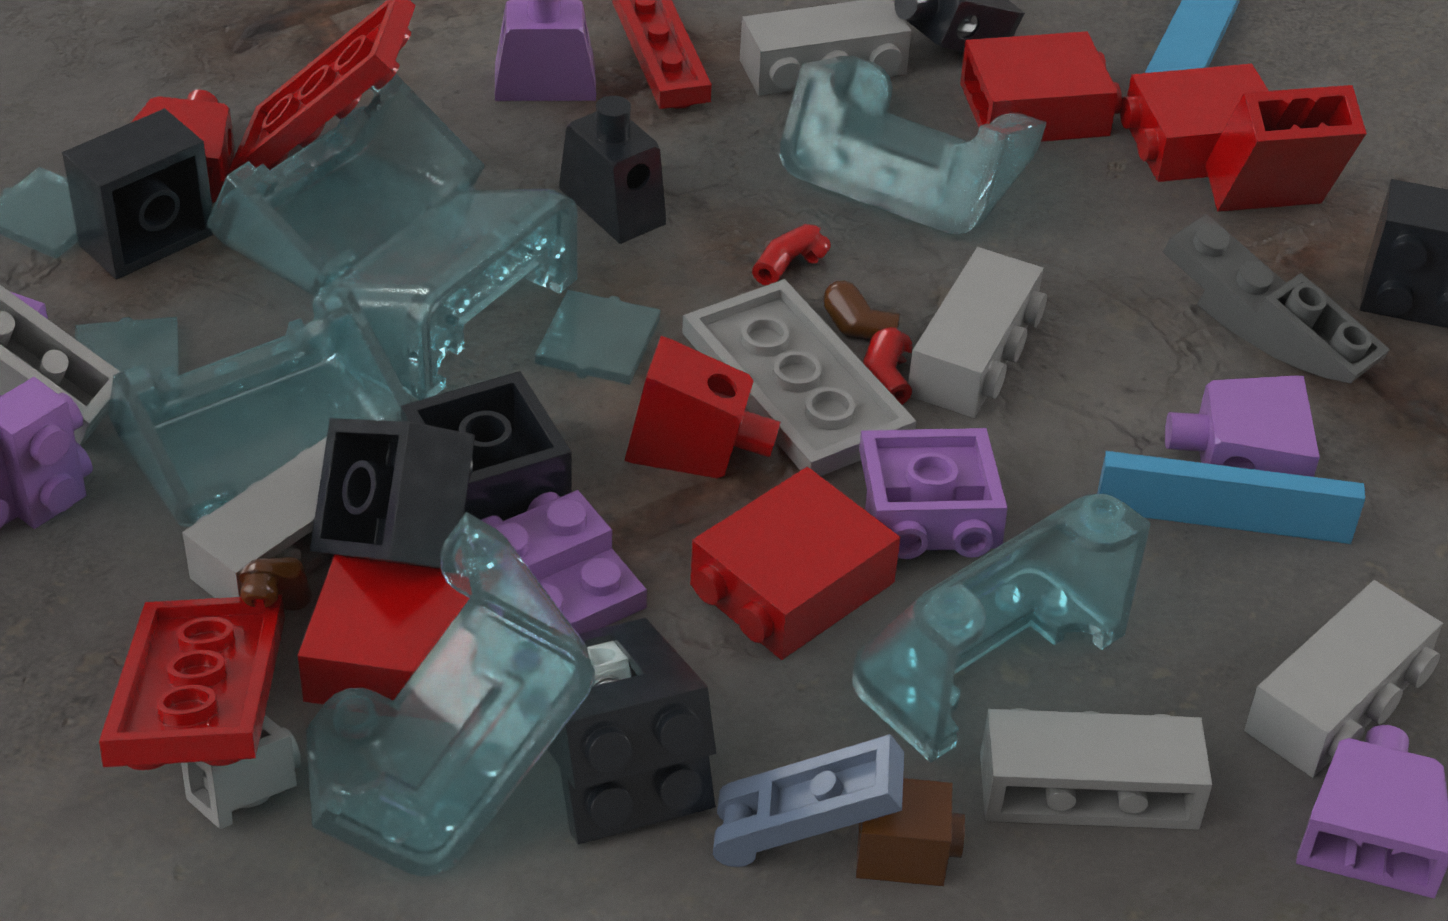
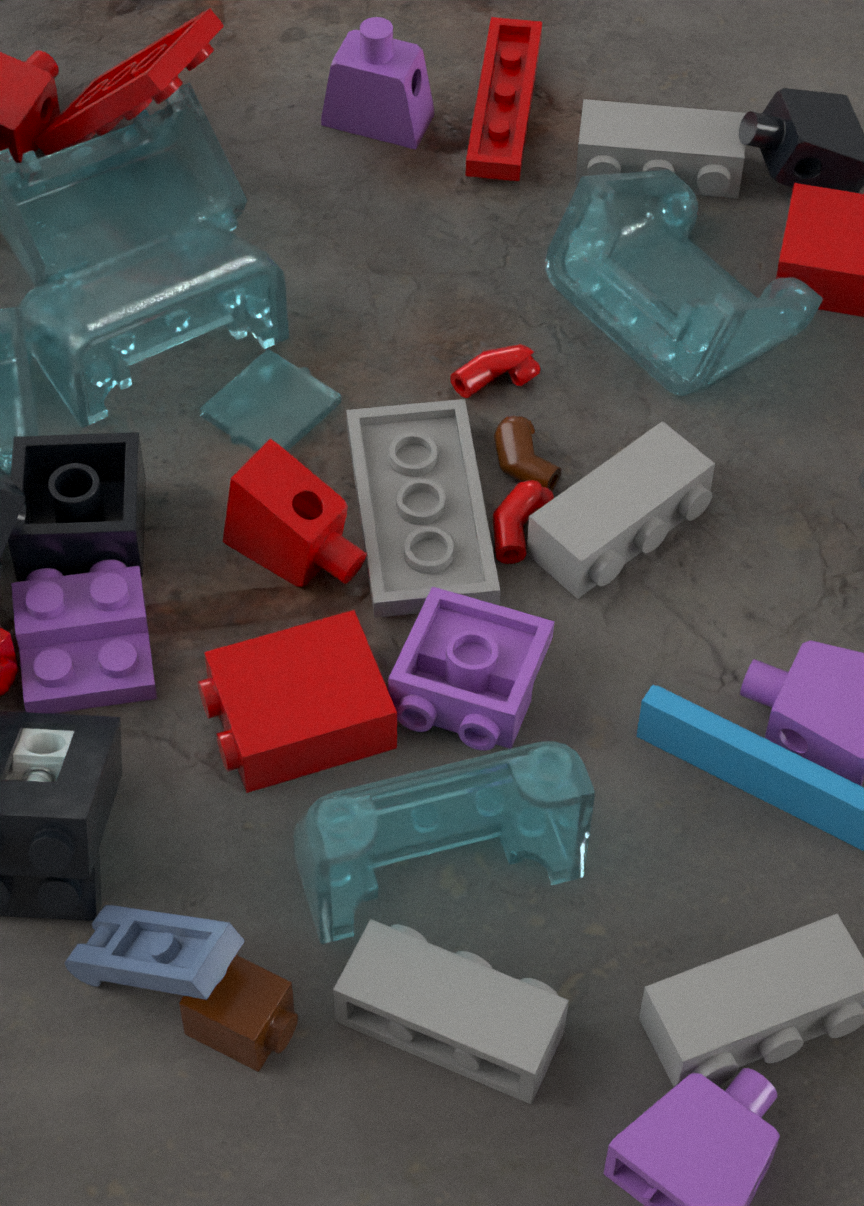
camera: 25 degrees right, 10 degrees up
black torso [559,96,666,244] -> none

